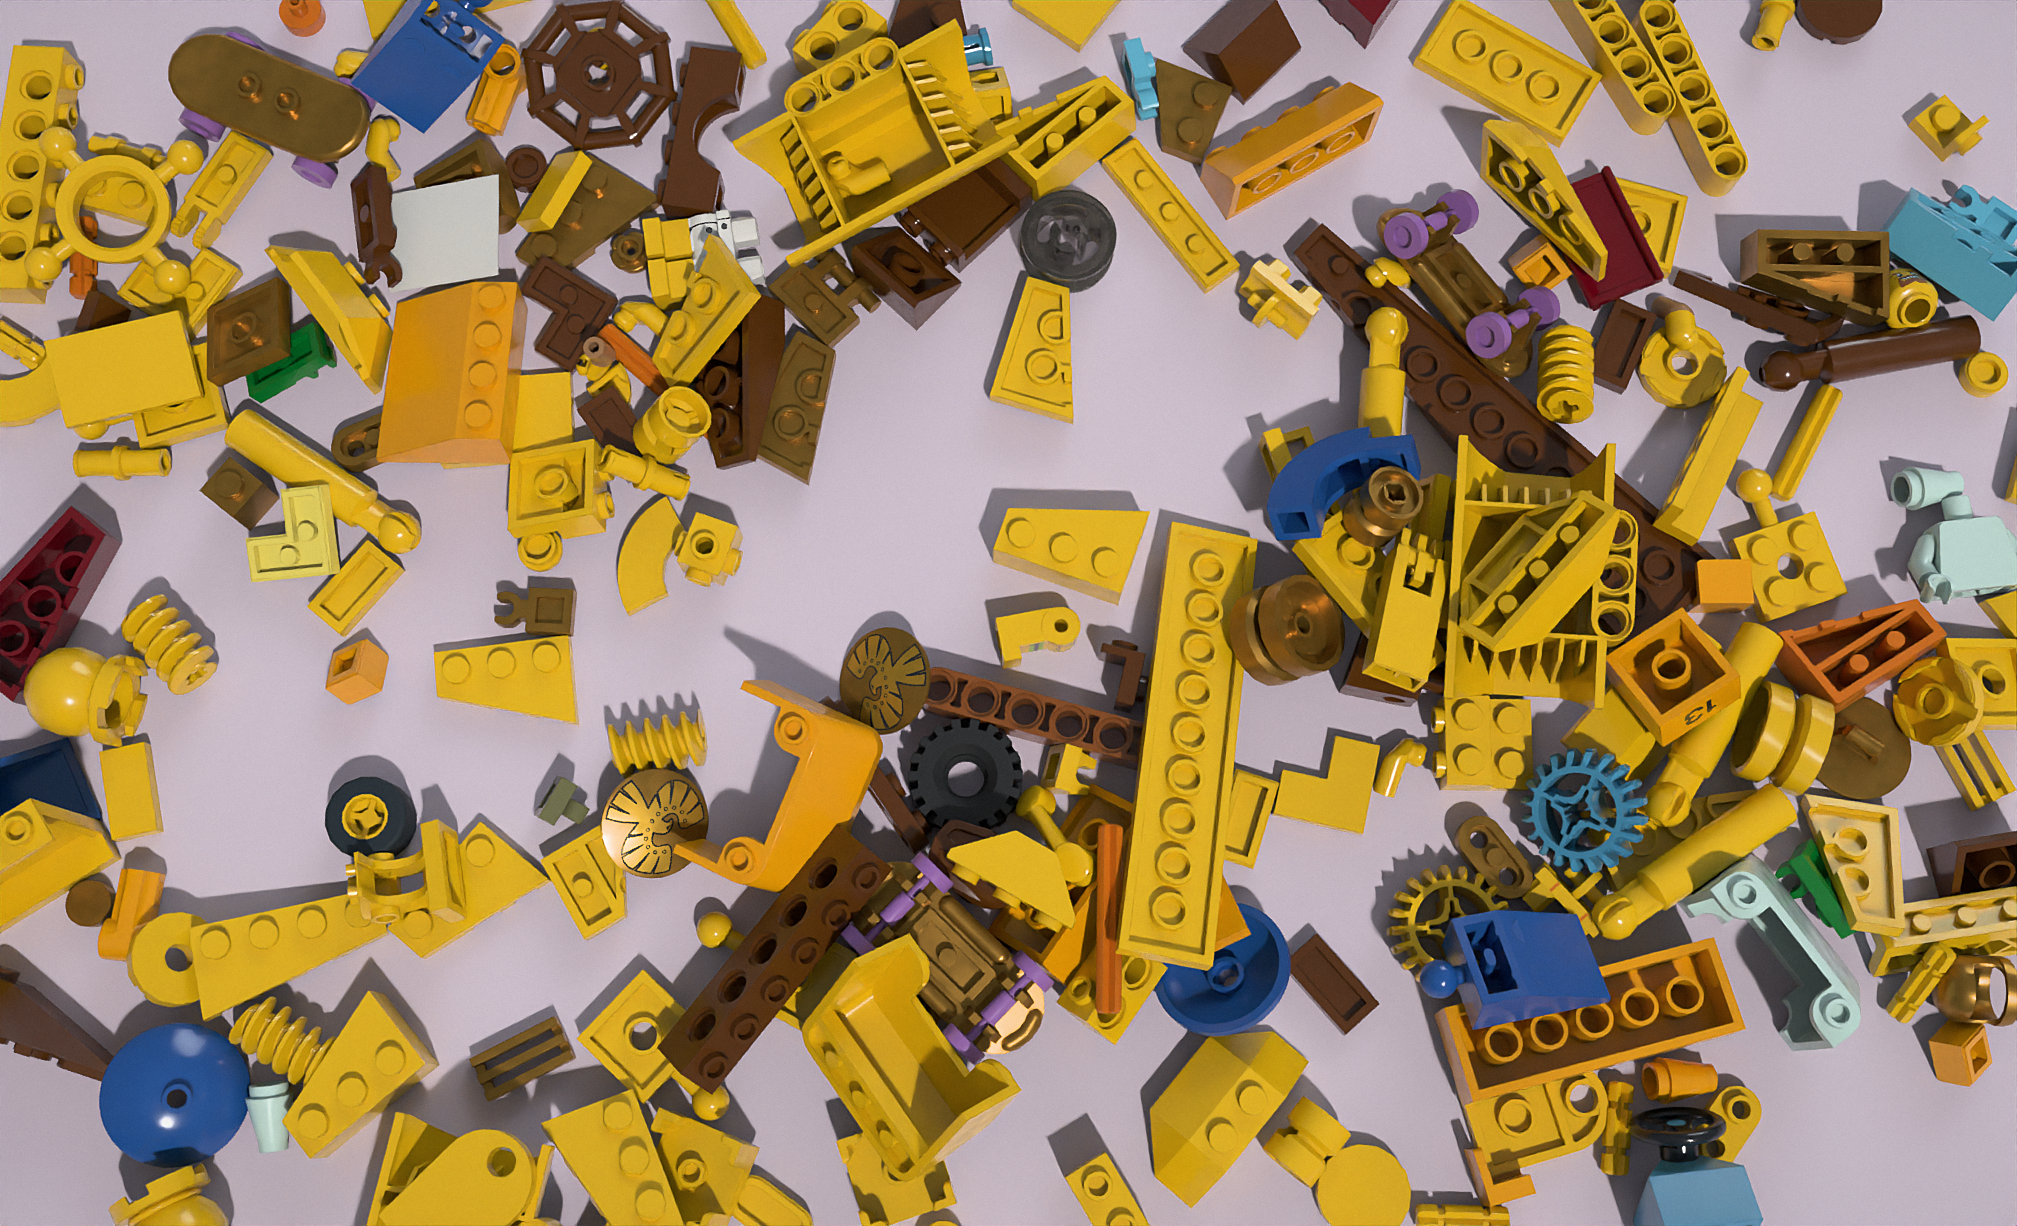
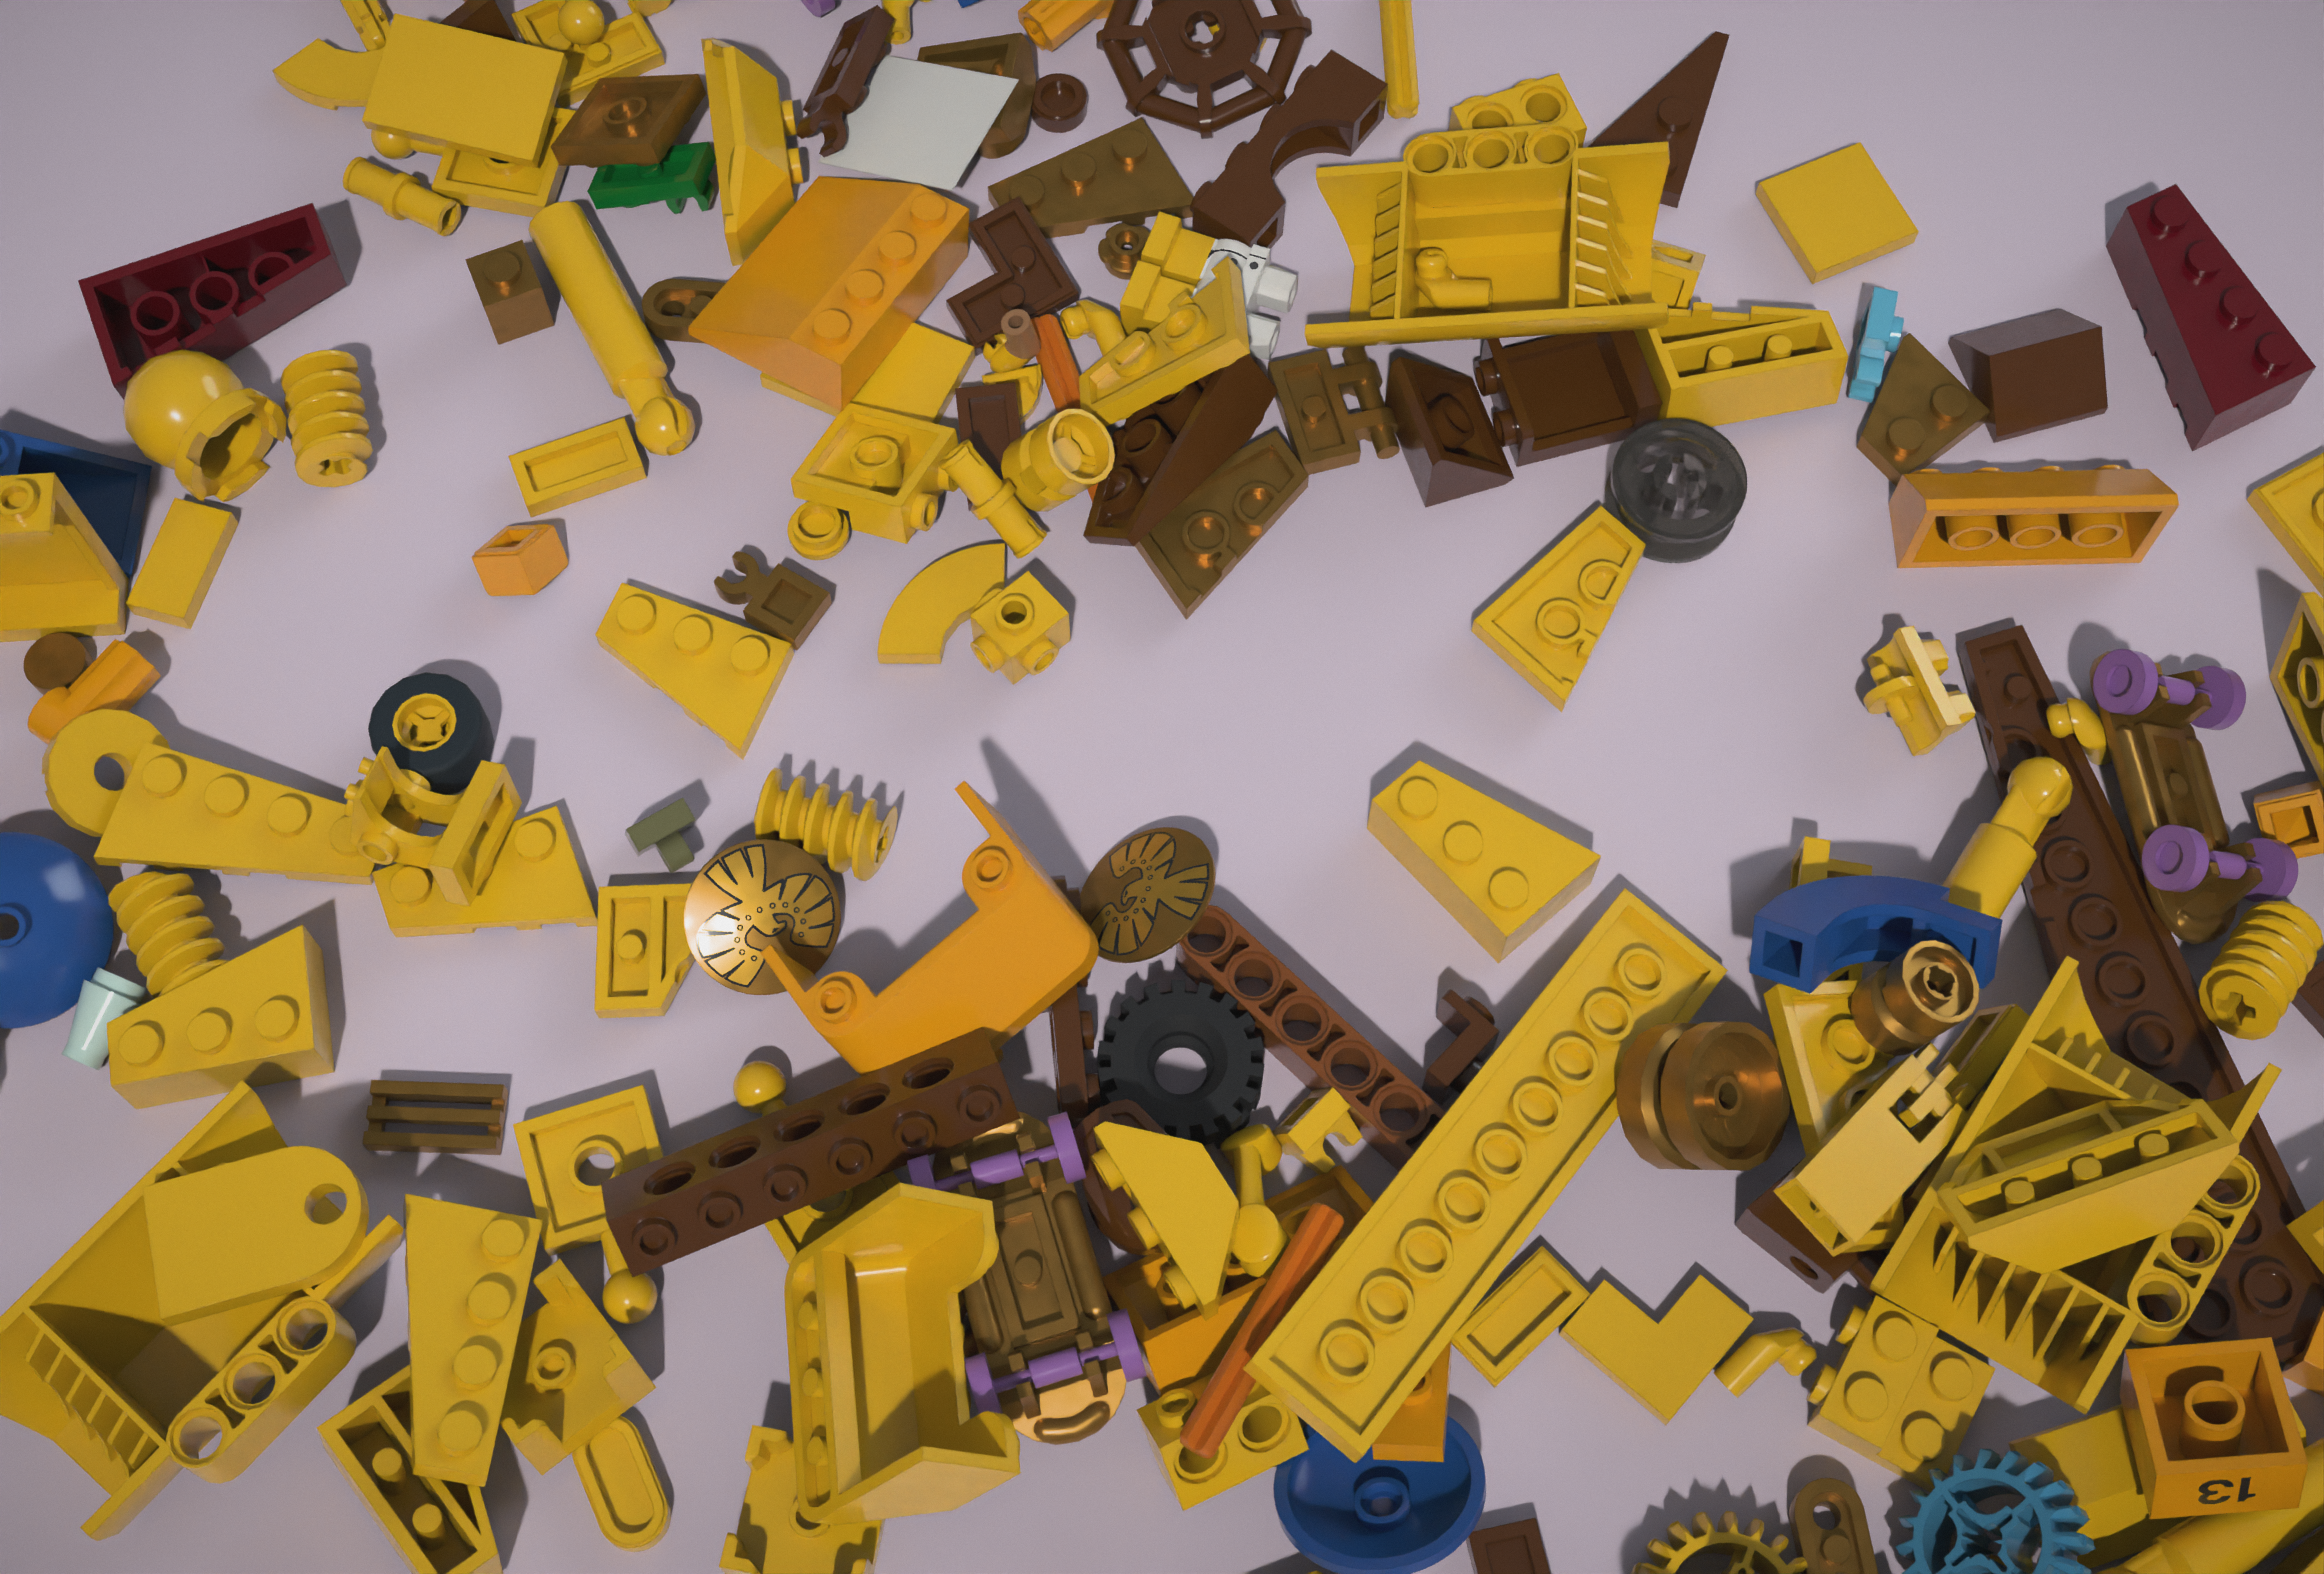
camera: 30 degrees right, 10 degrees down
light yellow tile [245,484,340,583] -> none
yellow tile [516,150,593,232] -> none
dark azure bush [963,27,993,66] -> none
yellow leg [994,607,1081,669] -> none
yellow tile [1101,137,1240,294] -> none

